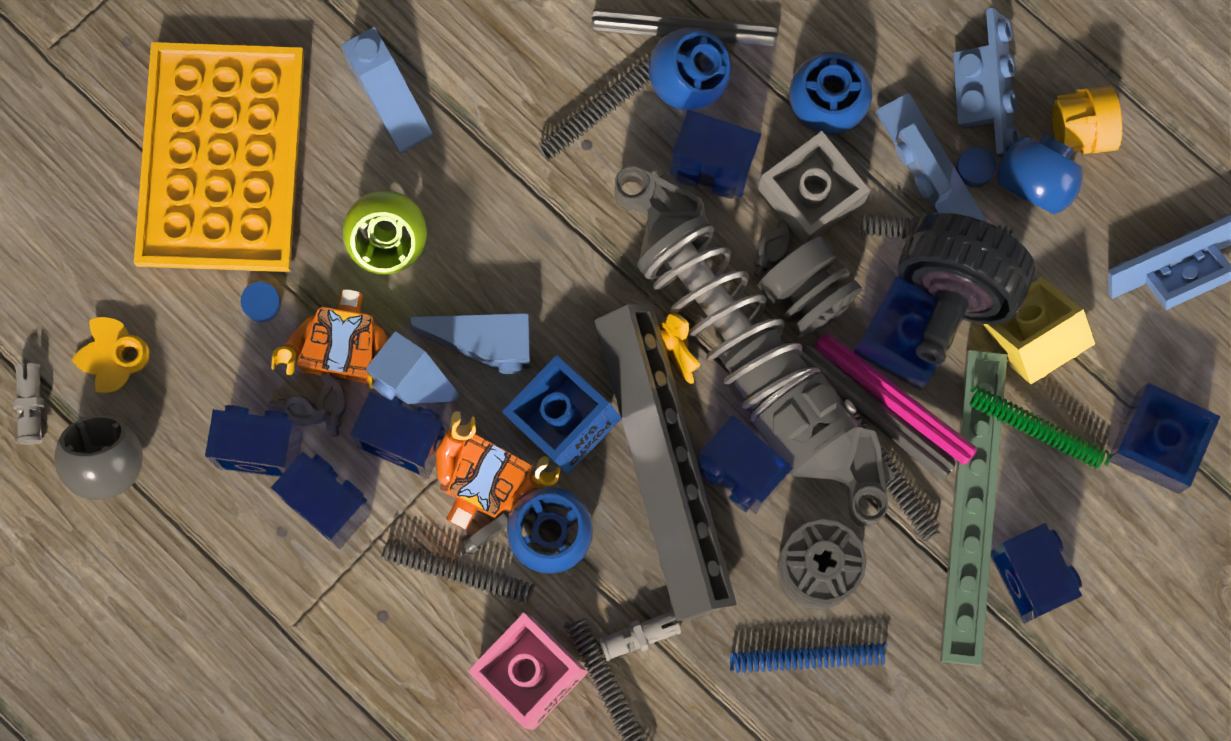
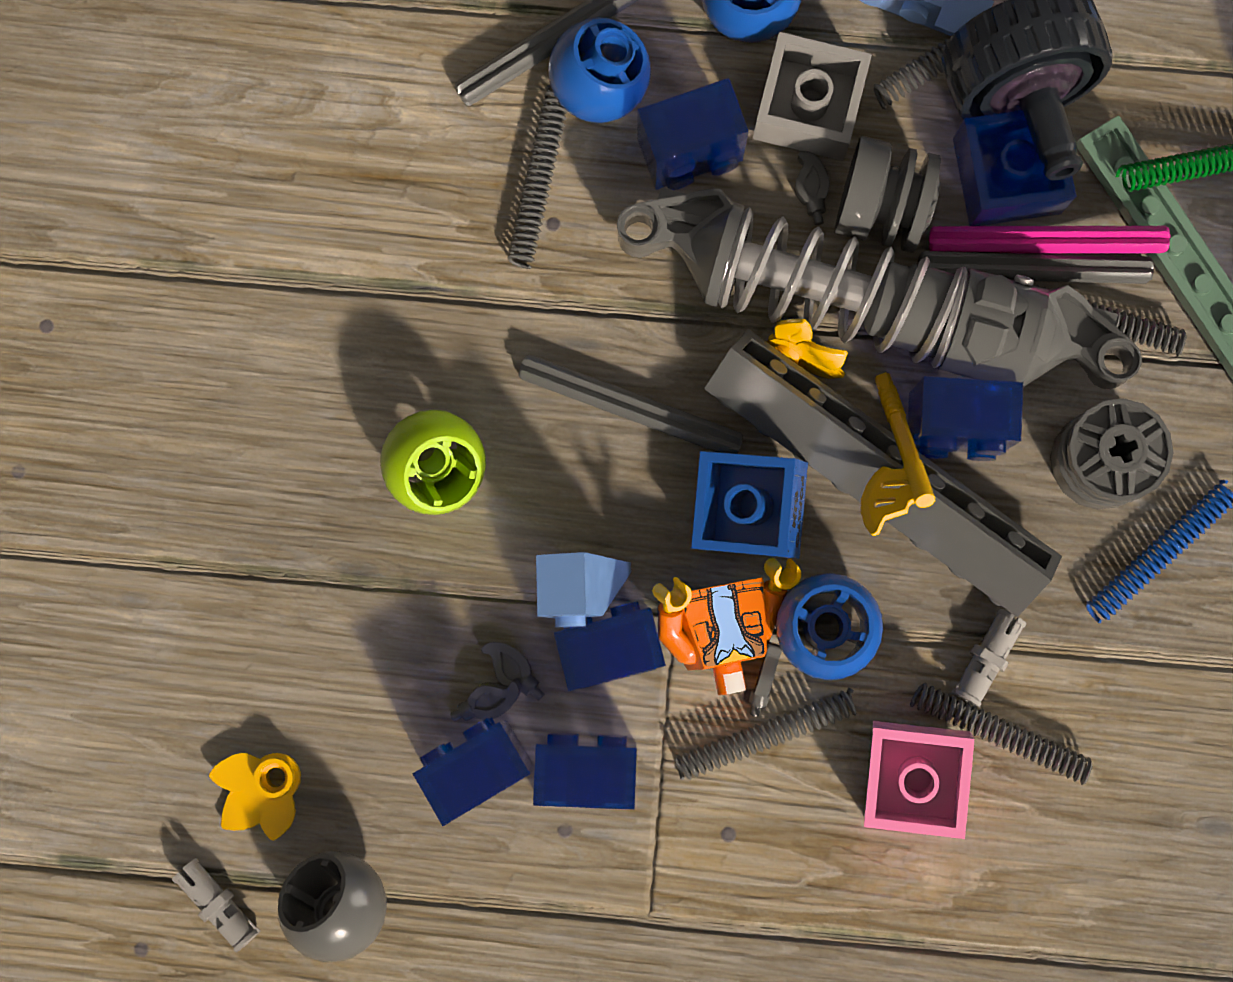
camera: 30 degrees left, 5 degrees up
yellow plate [134,42,305,272] -> none
blue tile [240,282,281,322] -> none
torso [271,290,388,389] -> none
medium blue slope [341,27,433,154] -> none
medium blue slope [411,313,530,374] -> none
light yellow slope [982,277,1095,384] -> none
none -> dark grey axle [519,354,743,454]
none -> yellow piece [860,372,935,536]

